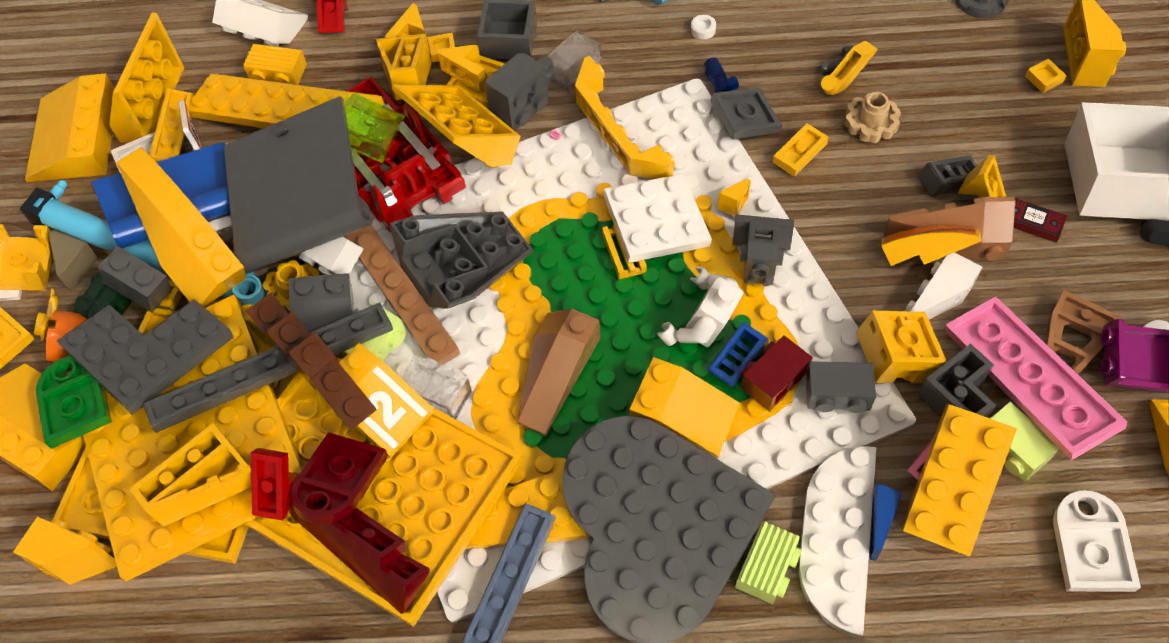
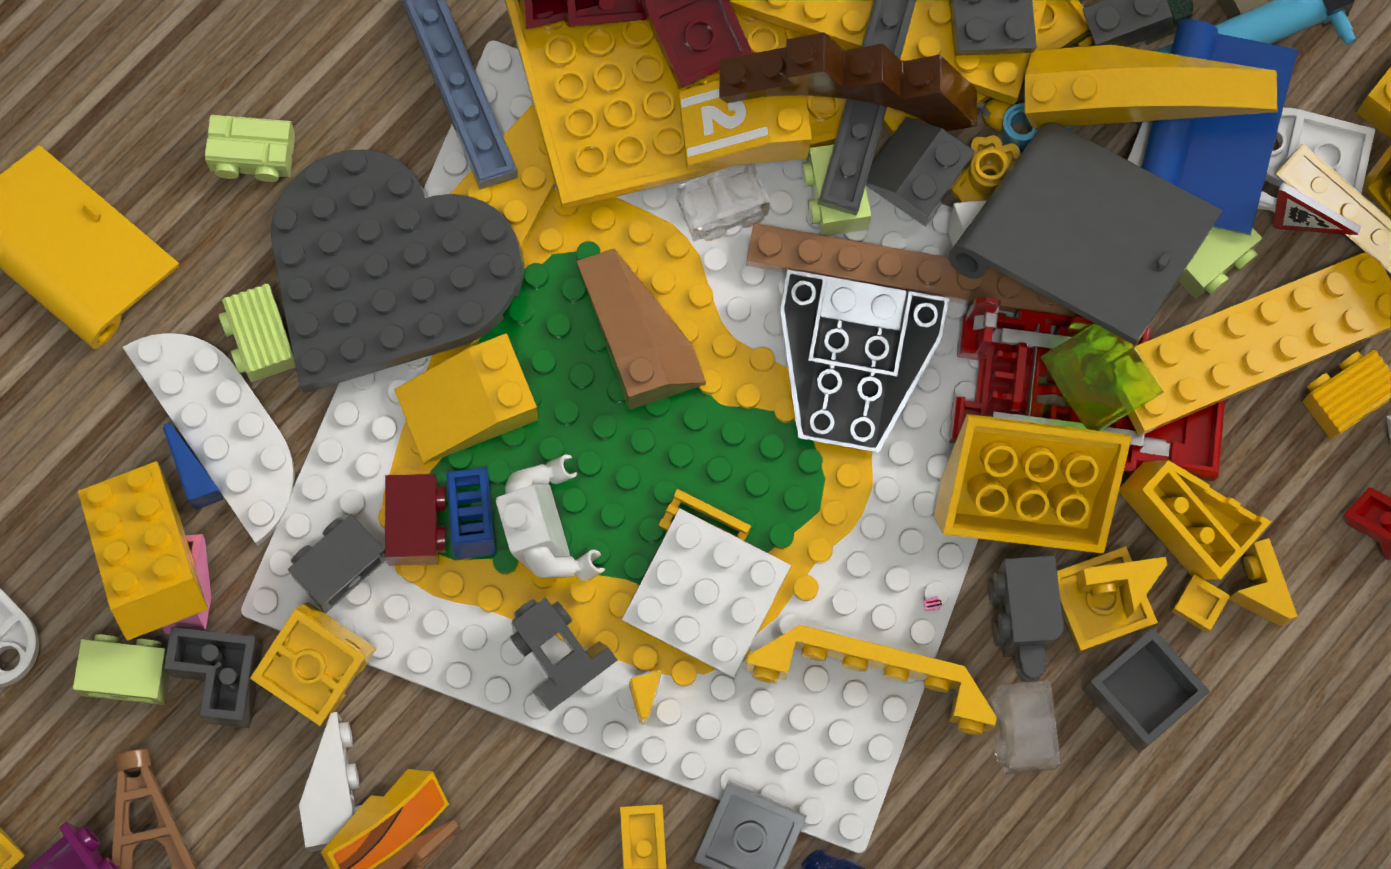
camera: 125 degrees right, 15 degrees up
bright pink plate [945,296,1127,460] -> none

